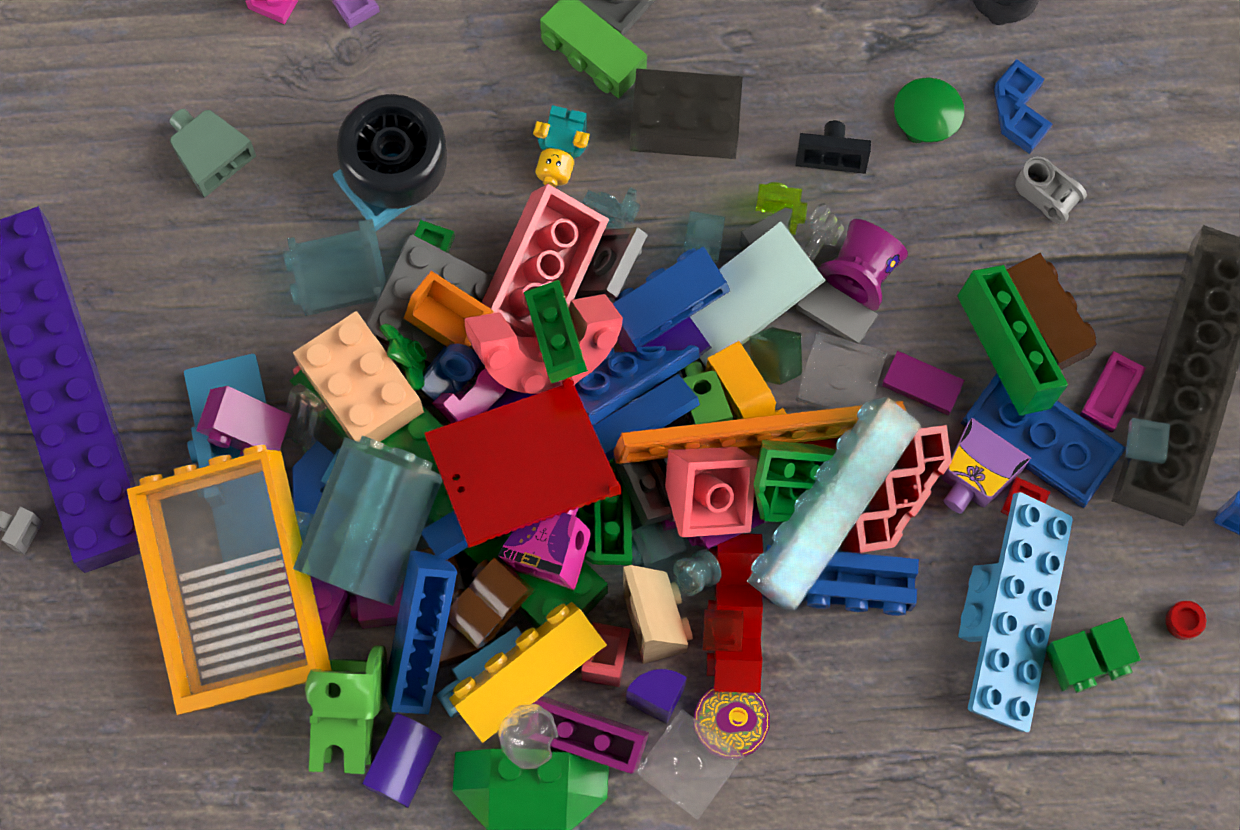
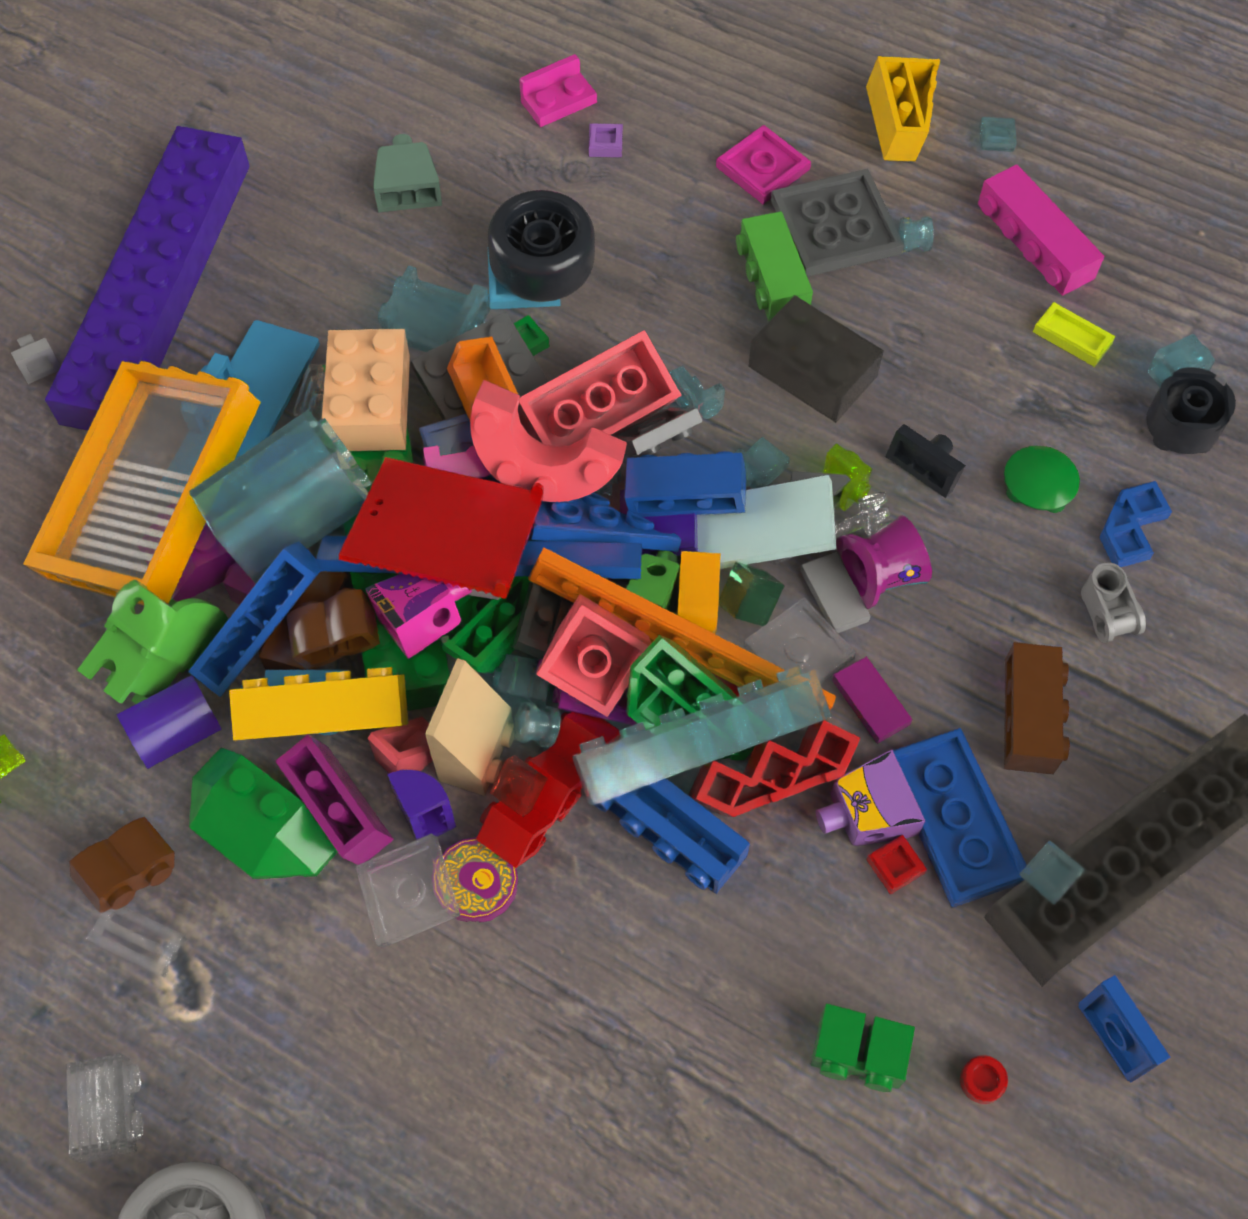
camera: 35 degrees right, 10 degrees down
brick [196,386,291,456] -> none
green plate [379,324,427,390] -> none
blue tile [439,344,479,381] -> none
clear hair [498,704,558,769] -> none
green plate [524,280,588,383] -> none
piece [533,105,590,188] -> none
green brick [957,265,1068,416] -> none
dark azure bracket [958,492,1073,732] -> none
dark pink tile [1079,351,1146,433] -> none

